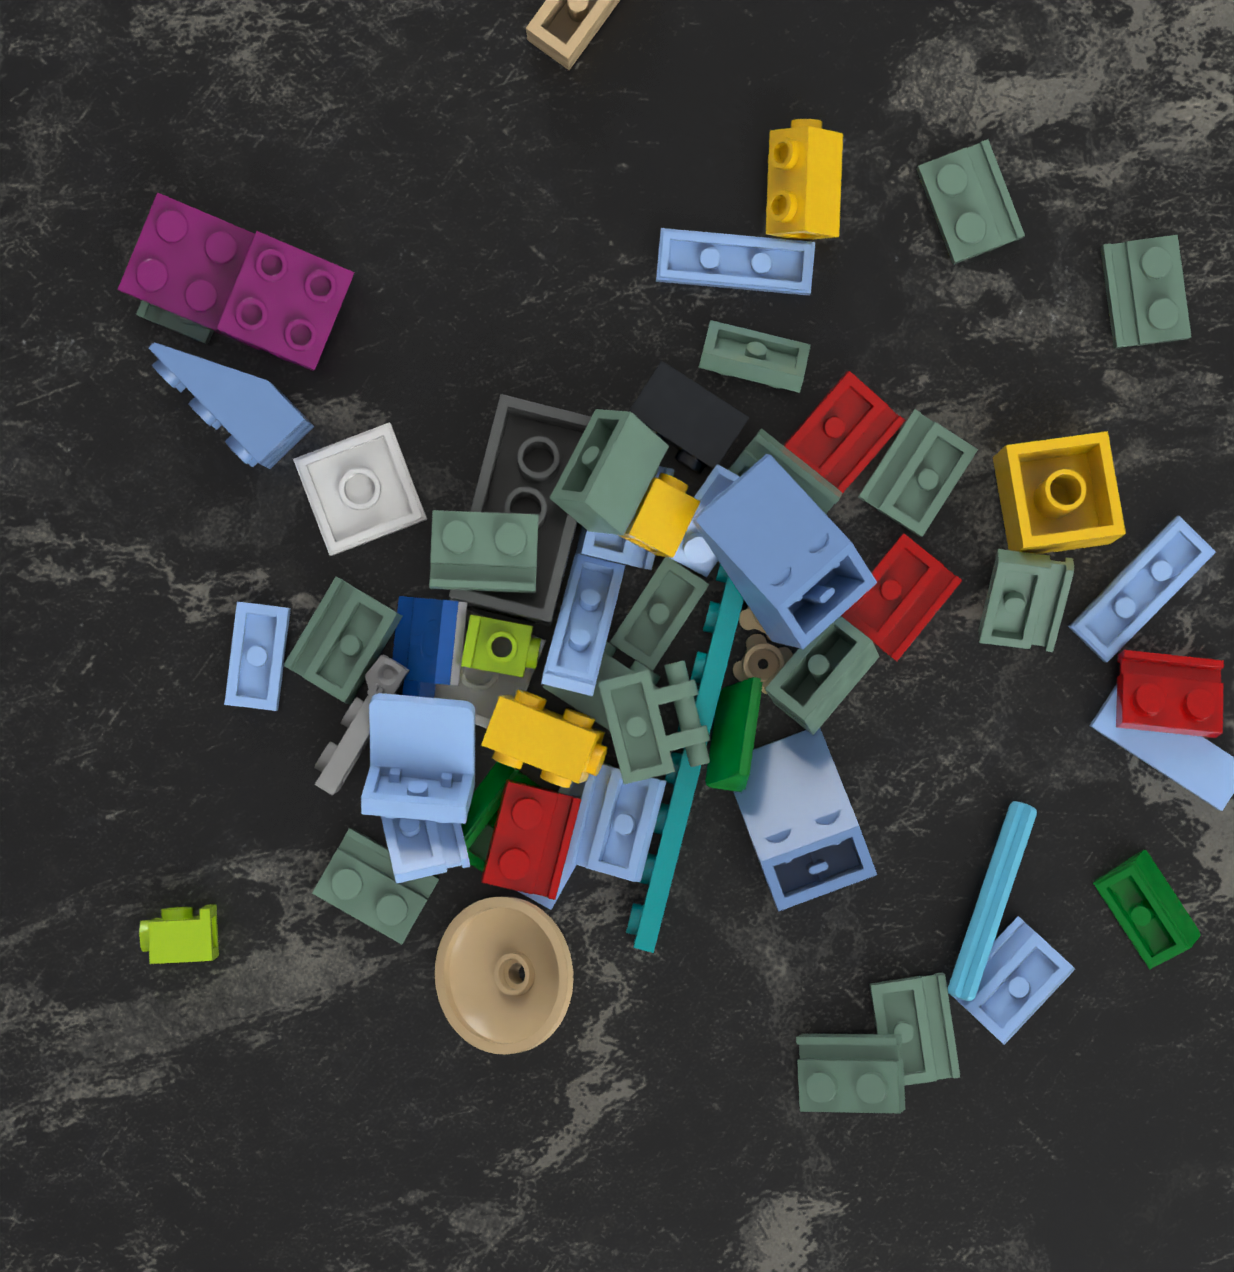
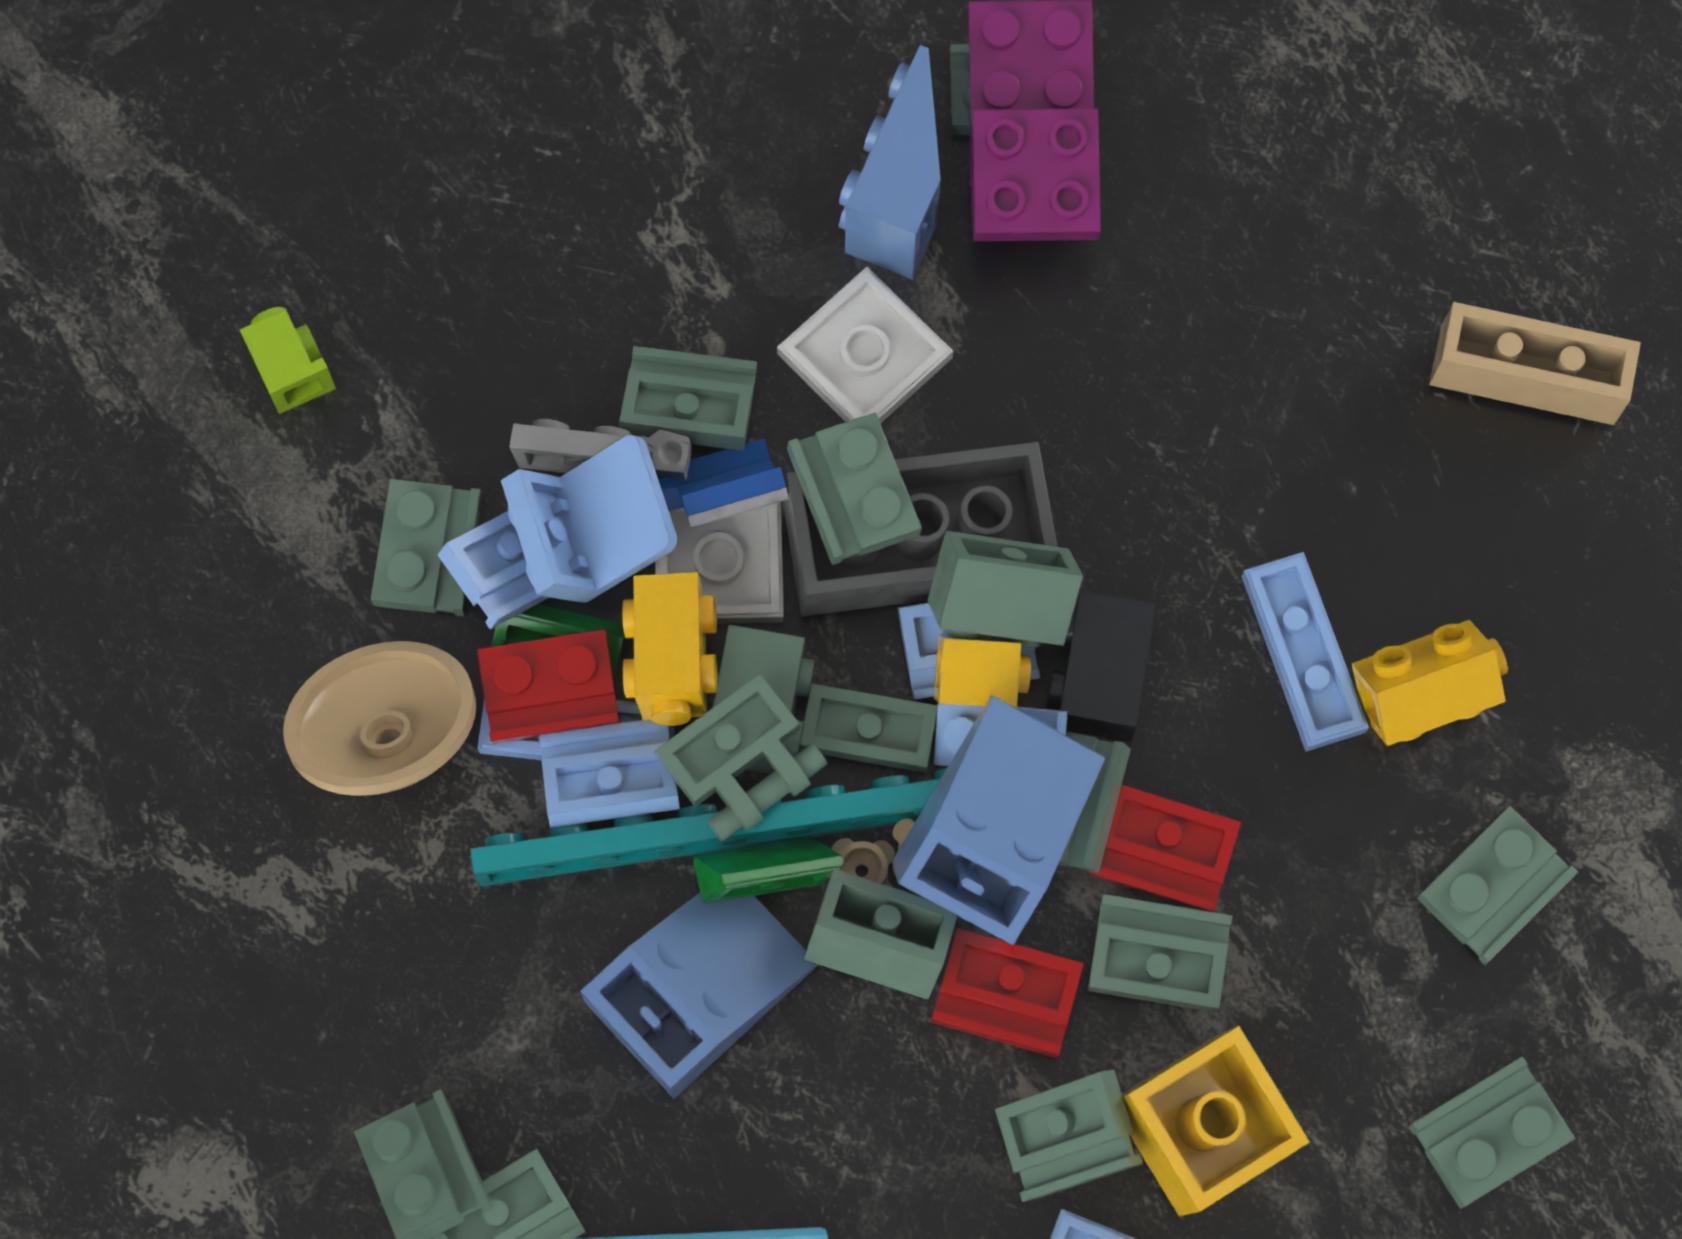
camera: 70 degrees right, 15 degrees down
light blue plate [224,602,291,711] -> none
lime brick [461,614,541,678] -> none
light blue tile [541,553,626,696] -> none
sand green plate [699,320,811,393] -> none

